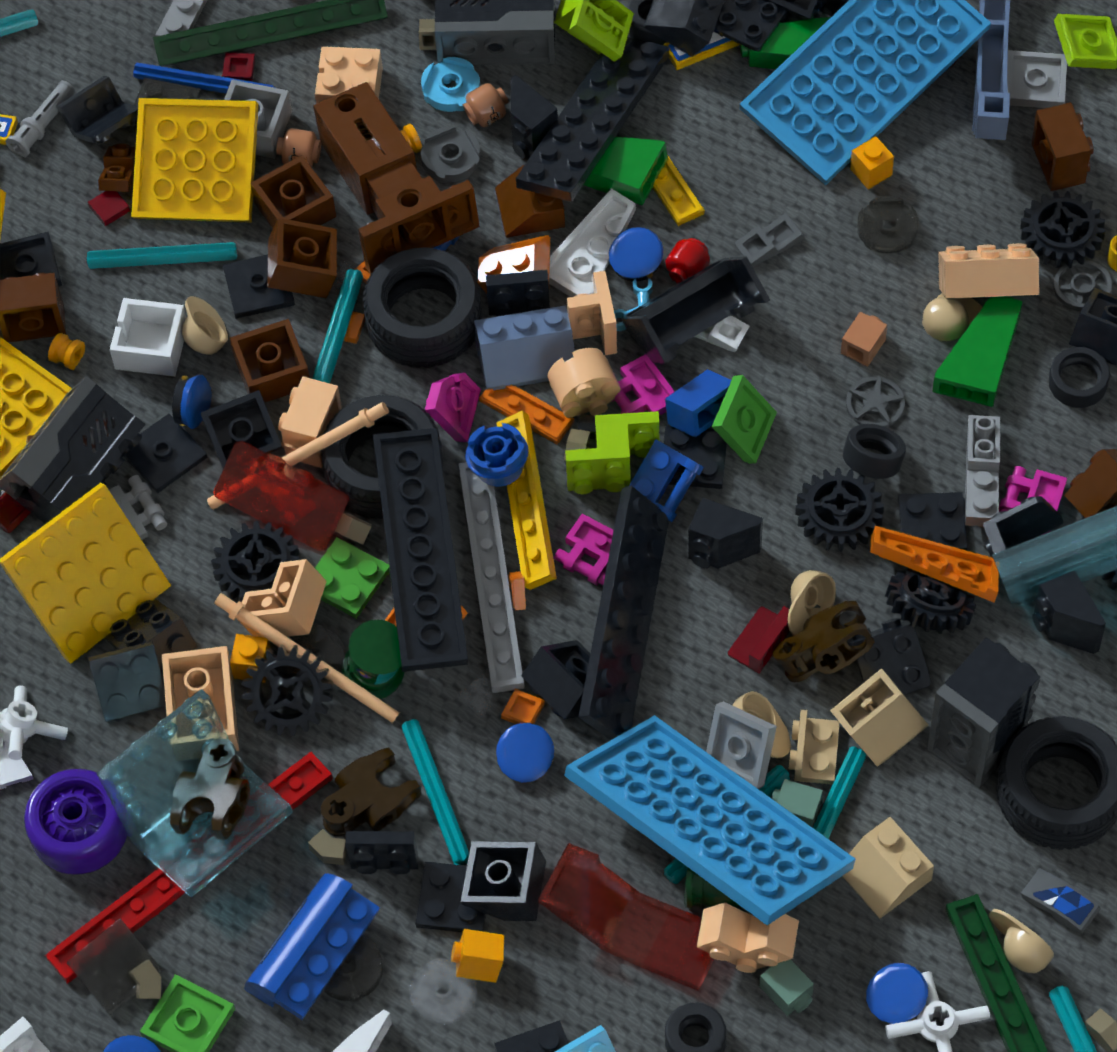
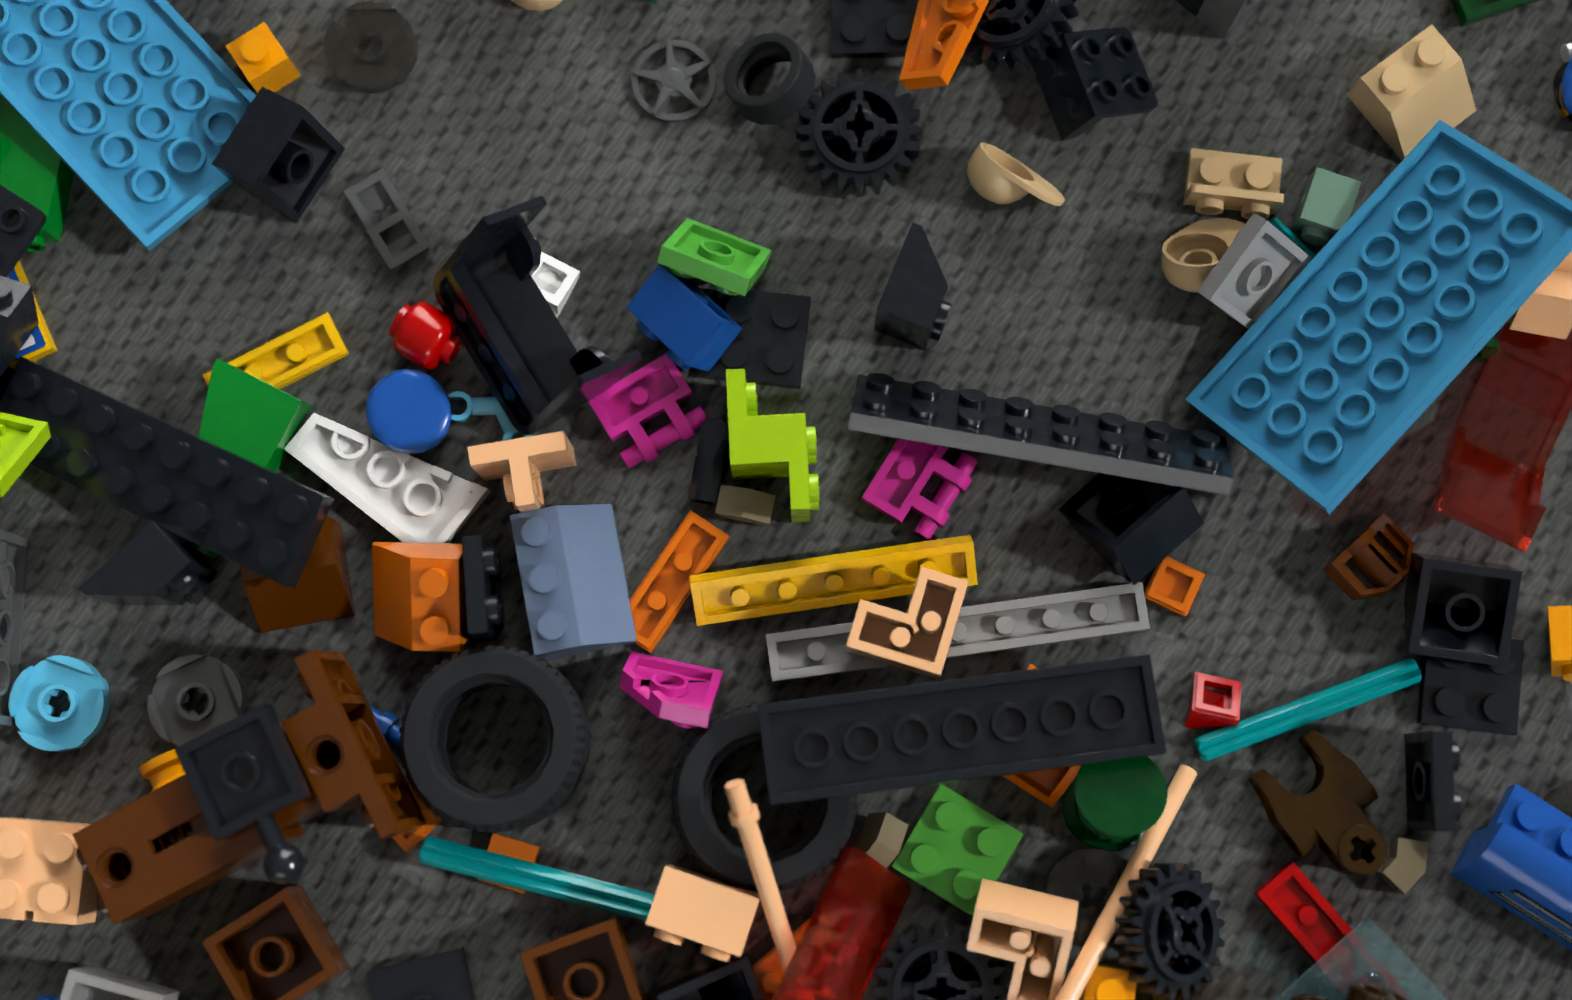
camera: 90 degrees left, 20 degrees up
reddish brown brick [267,218,337,298] -> none
nougat head [276,128,321,167] -> none
nougat head [463,83,509,127] -> none
blue cone [465,423,528,487] -> none
blue piece [496,723,554,783] -> none
orange tile [508,571,526,610] -> none
light nougat brick [547,348,620,418] -> none
blue plate [629,440,704,522] -> none
dark red panel [728,606,790,674] -> none
dark brown piece [773,601,875,683] -> none
teal axle [813,746,866,839] -> none
tan slope [830,668,929,767] -> none
nougat brick [841,312,887,367] -> none
none -> black plate [175,704,312,885]
none -> black slope [212,87,345,224]
none -> light nougat brick [845,567,969,679]
none -> red slope [1184,672,1242,729]
none -> reddish brown piece [1323,513,1414,601]

